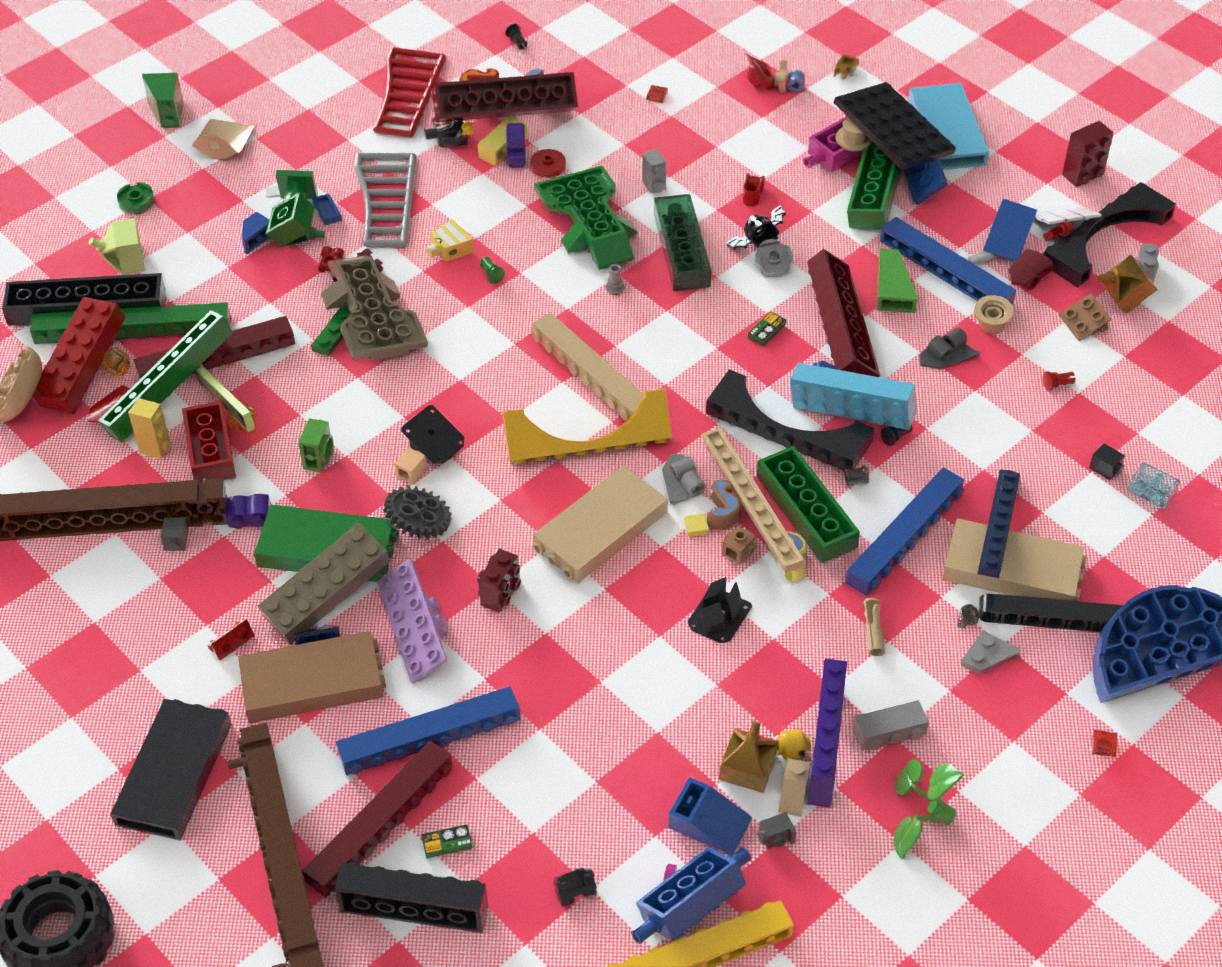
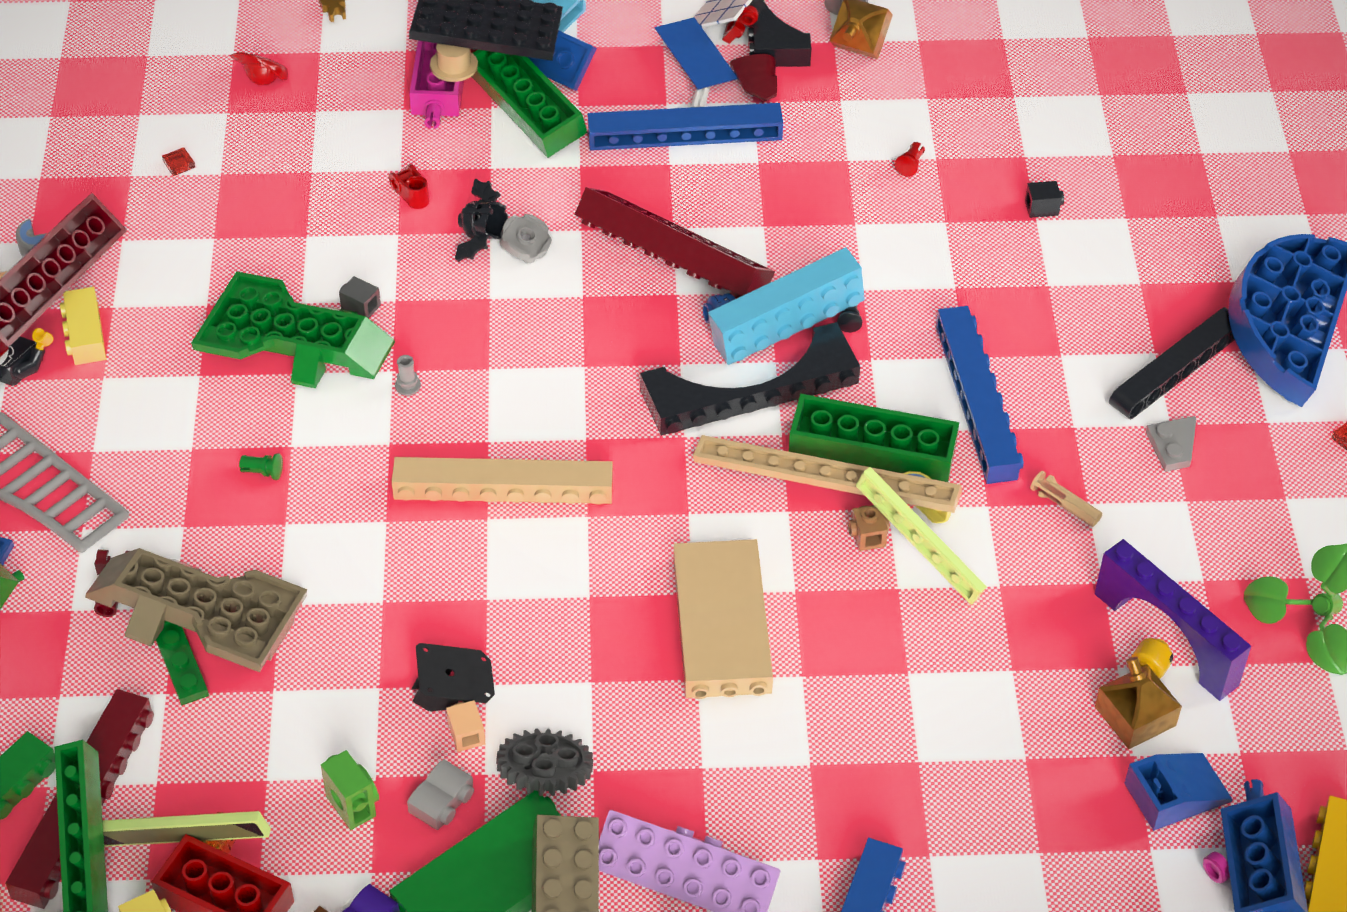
camera: 50 degrees left, 0 degrees up
red piece [318,246,345,273] -> none
light yellow torso [426,219,474,262] -> none
dark red brick [477,548,522,613] -> none
yellow arch [502,389,672,464] -> none
dark purple animal [506,123,526,167] -> none
red plate [530,149,566,177] -> none
light grey brick [642,149,667,194] -> none
clear green brick [653,194,712,292] -> none
light grey panel [662,454,706,503] -> none
light yellow tile [684,513,709,537] -> none
black piece [687,577,752,643] -> none
medium nougat animal [707,479,741,530] -> none
tile [748,311,786,346] -> none
dark grey brick [757,812,796,848] -> none
tan piece [775,59,788,93] -> none
tan slope [778,758,811,817] -> none
medium blue wheel [787,70,805,92] -> none
clear smoke bush [844,465,869,486] -> none
light grey brick [852,700,929,751] -> none
bright green slope [877,248,917,313] -> none
dark grey panel [919,327,981,369] -> none
tan brick [942,518,1087,601] -> none
clear smoke plate [957,604,979,629] -> none
tan piece [974,295,1014,333] -> none
dark blue plate [977,469,1021,579] -> none
medium nougat hinge [1058,293,1112,341] -> none
clear light blue brick [1128,462,1181,509] -> none
none -> dark grey brick [339,276,381,318]
none -> light grey brick [407,759,474,830]
none -> yellowish green tile [856,467,987,605]

